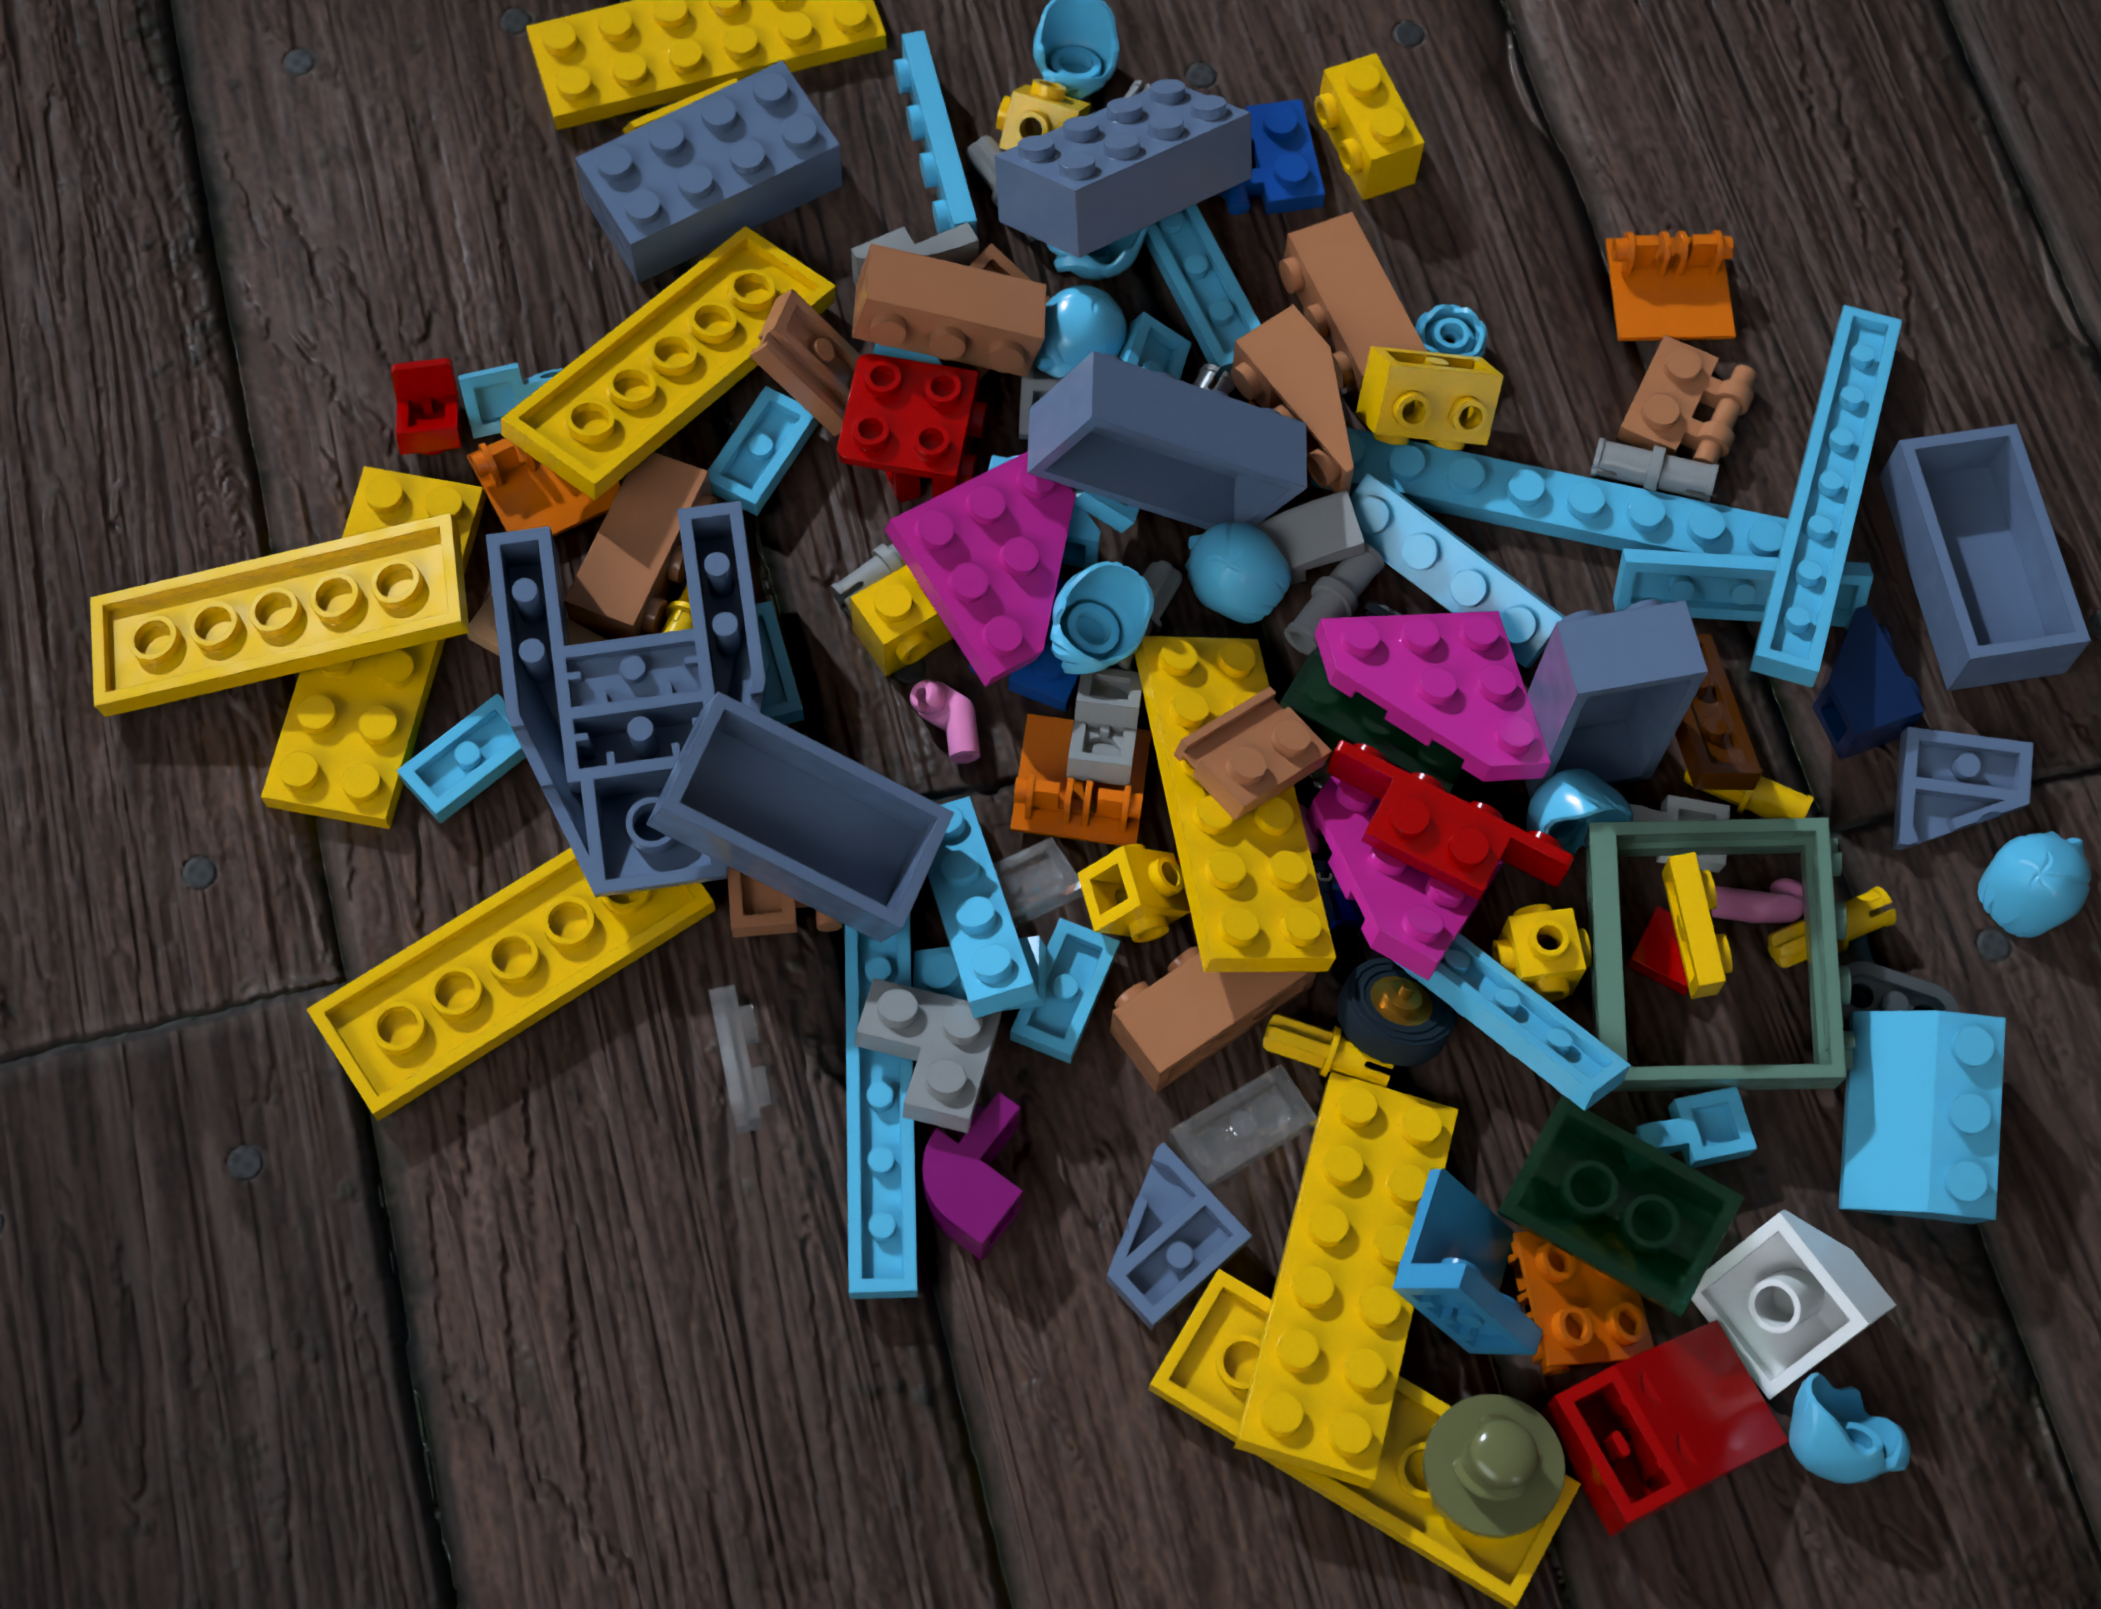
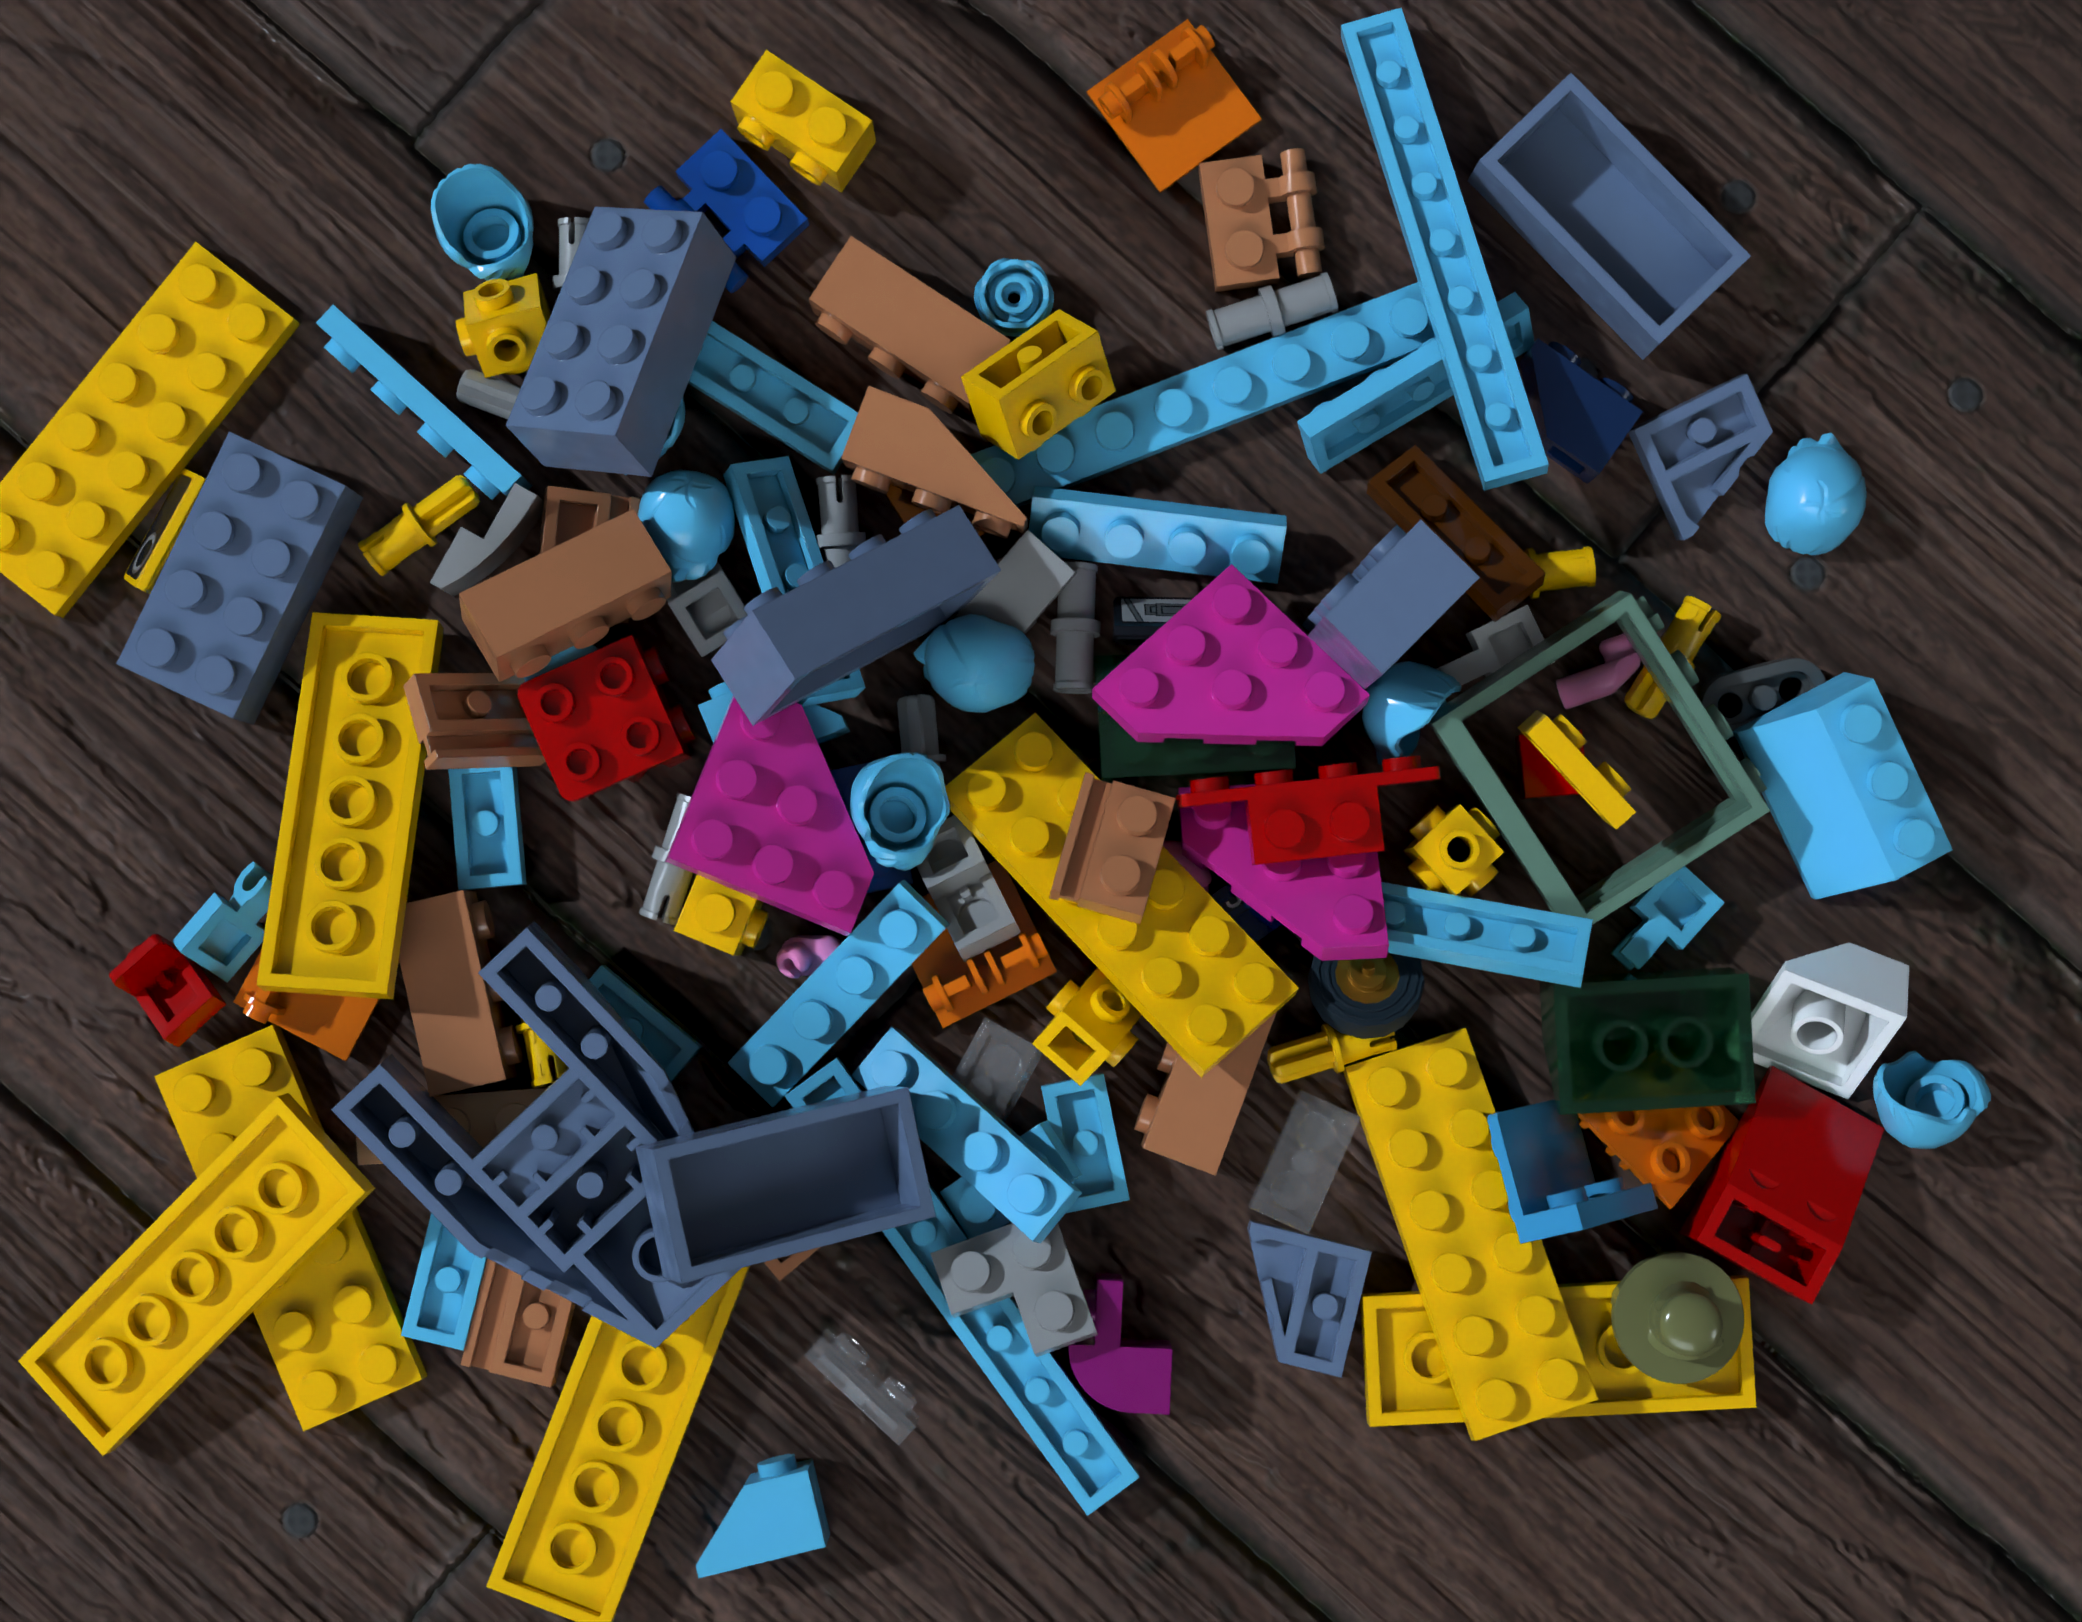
camera: 35 degrees left, 20 degrees up
none -> yellow axle [358,475,480,576]
none -> nougat plate [461,1258,576,1388]
none -> medium azure slope [696,1454,830,1578]
none -> medium azure plate [728,880,950,1107]

